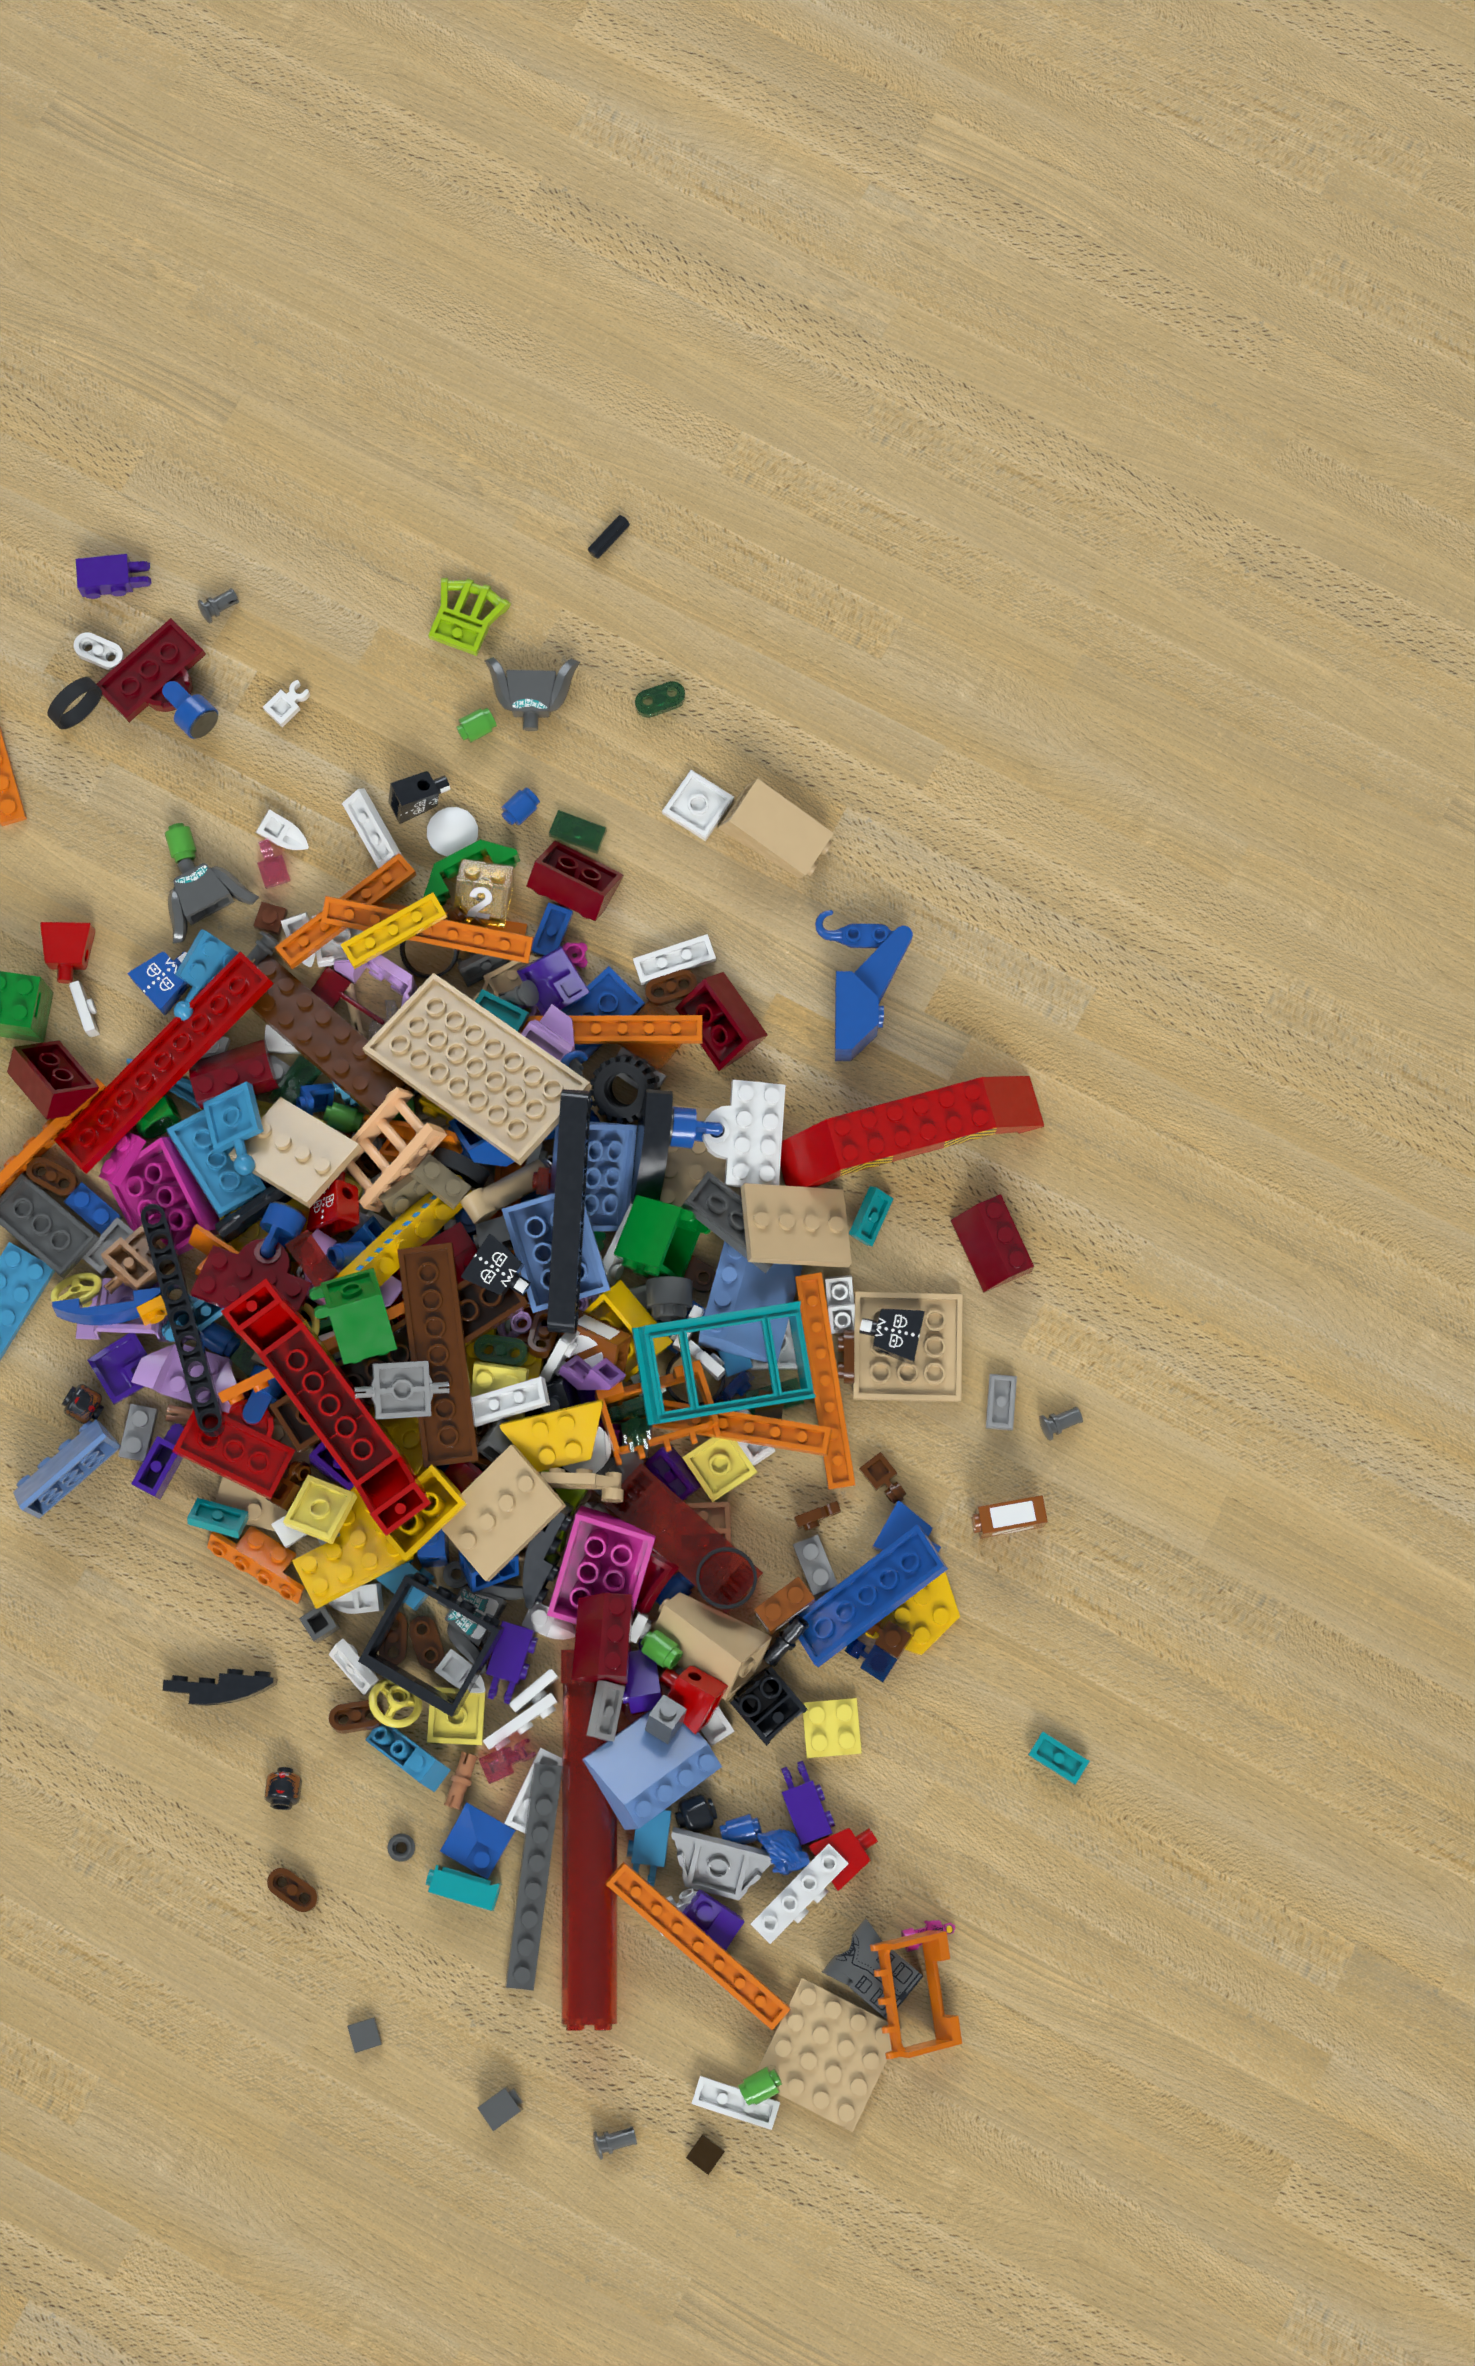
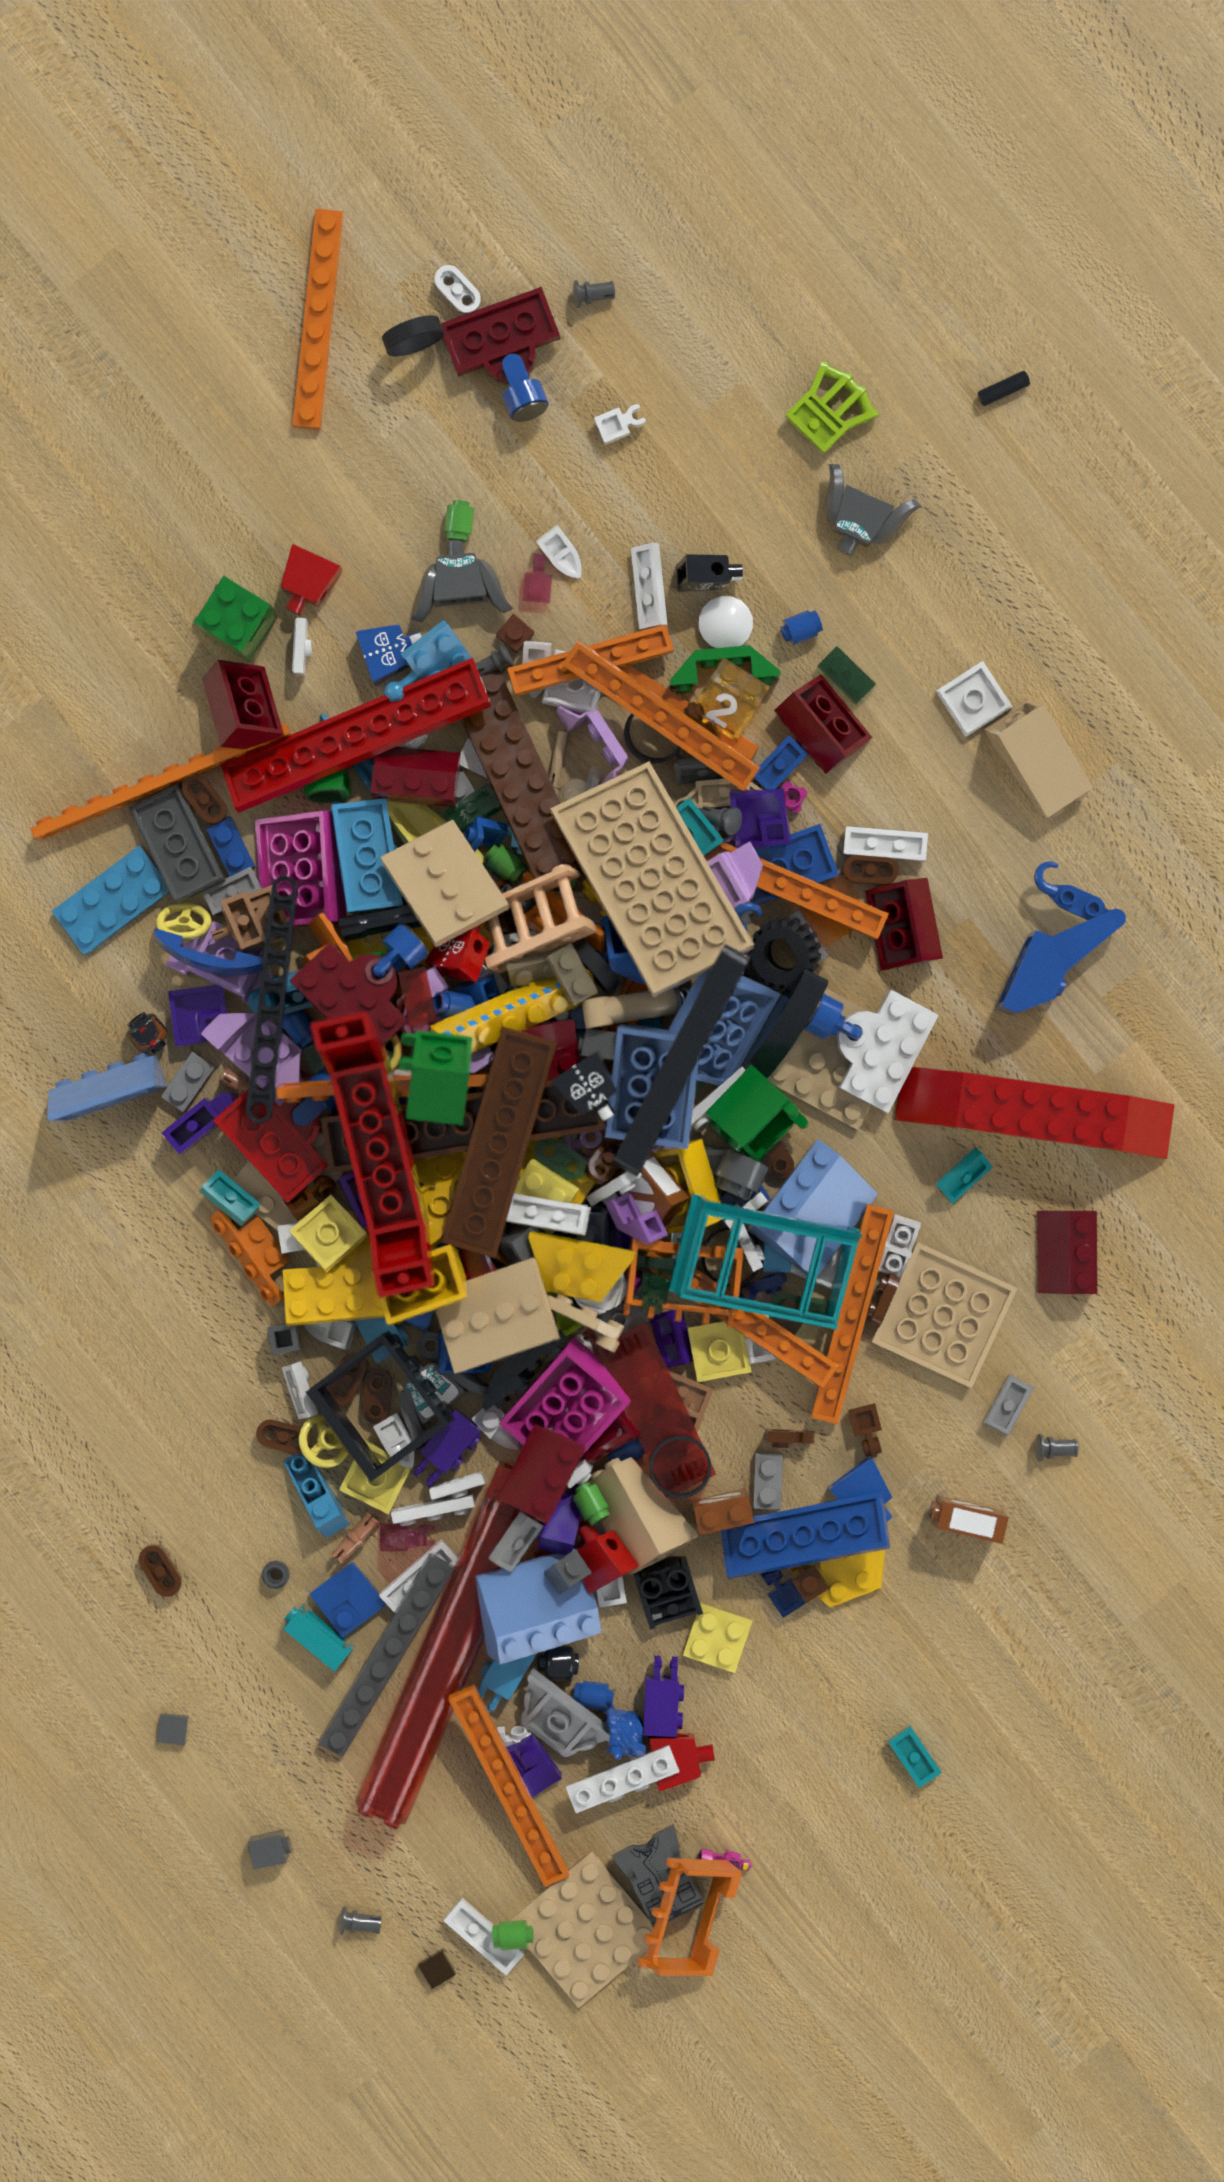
camera: 20 degrees right, 10 degrees up
dark purple hinge [75,554,152,599] -> none
dark pink plate [98,1132,146,1187] -> none
light orange plate [136,1295,167,1326] -> none
black slope [162,1669,278,1706] -> none
dark azure plate [203,1082,264,1176] -> none
black head [264,1767,302,1810] -> none
dark red piece [311,966,385,1025] -> none
yellow plate [340,893,447,969] -> none
light grey plate [354,1361,449,1419] -> none
bright green brick [456,708,497,743] -> none
clear red plate [532,1167,552,1195] -> none
clear green plate [635,681,685,718] -> none
dark grey tile [681,1171,774,1274] -> none
tan plate [740,1183,852,1268] -> none
black pin [763,1615,809,1667] -> none
black torso [859,1309,925,1365] -> none

